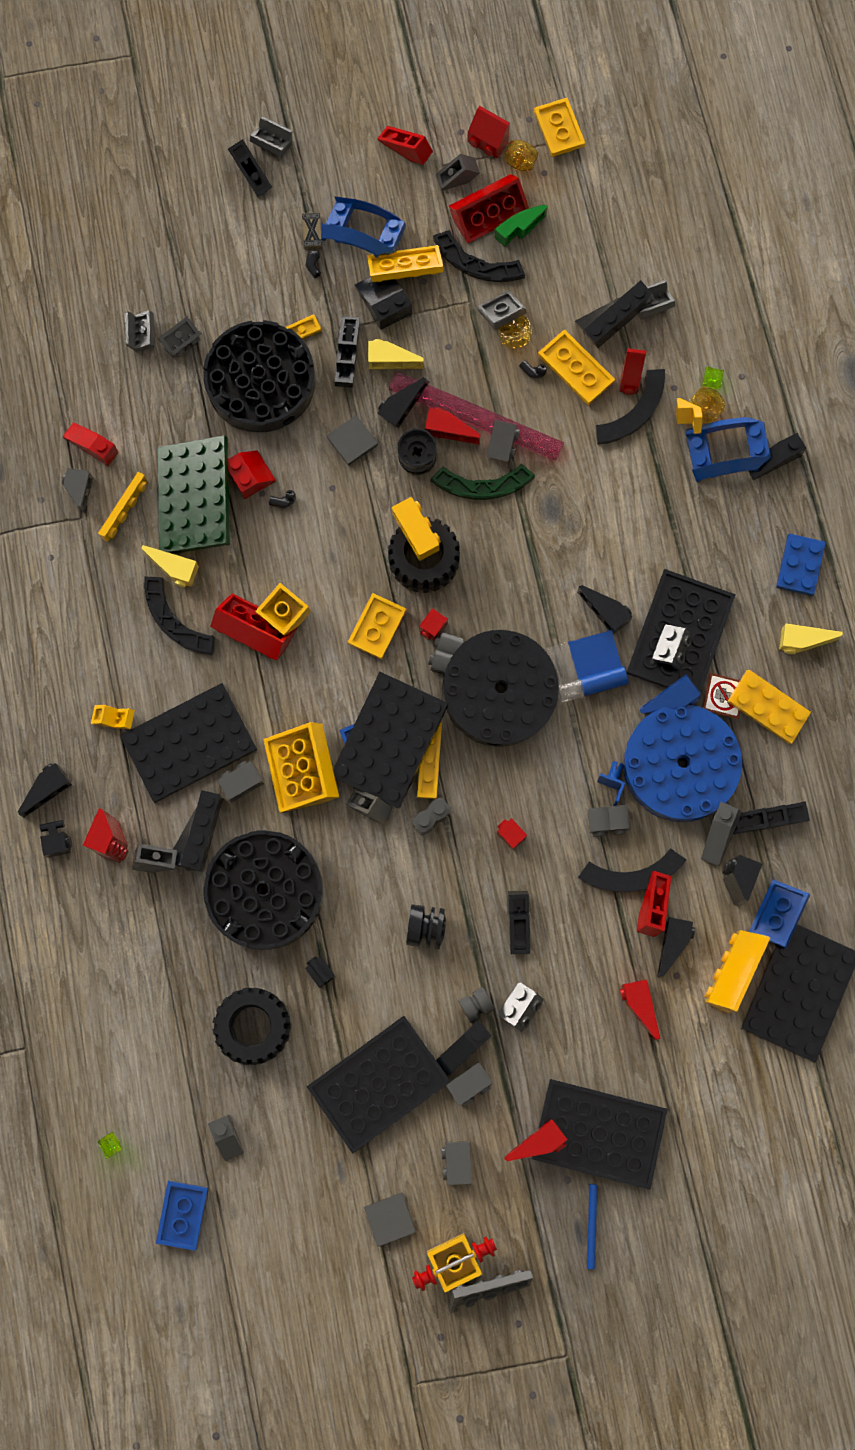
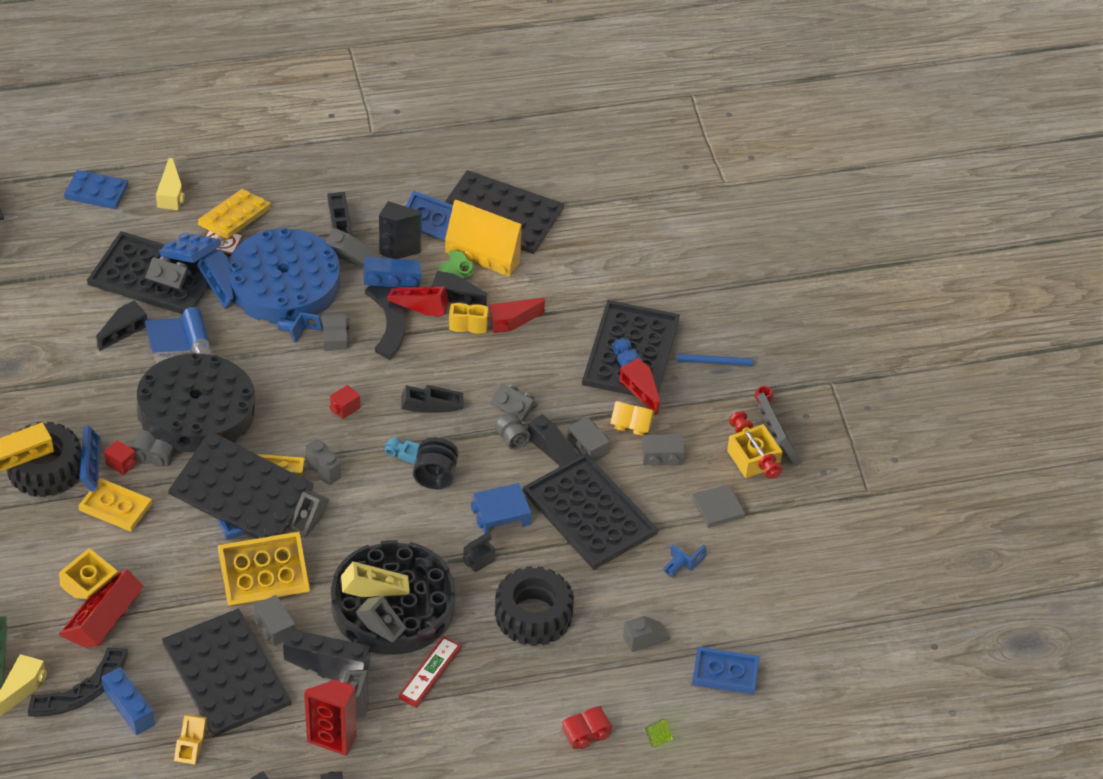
camera: 95 degrees left, 30 degrees down
none -> blue tile [80,425,101,492]
none -> blue brick [102,667,155,735]
none -> blue plate [159,233,221,263]
none -> light yellow slope [341,562,409,597]
none -> dark grey slope [356,596,406,642]
none -> blue brick [363,257,421,288]
none -> dark azure plate [385,437,419,464]
none -> tile [399,636,461,708]
none -> bright green plate [438,250,475,279]
none -> yellow brick [449,303,488,334]
none -> blue panel [471,483,531,534]
none -> red brick [562,706,612,749]
none -> yellow brick [610,401,655,436]
none -> blue plate [612,338,643,367]
none -> blue bracket [663,545,707,577]
none -> red plate [754,386,774,402]

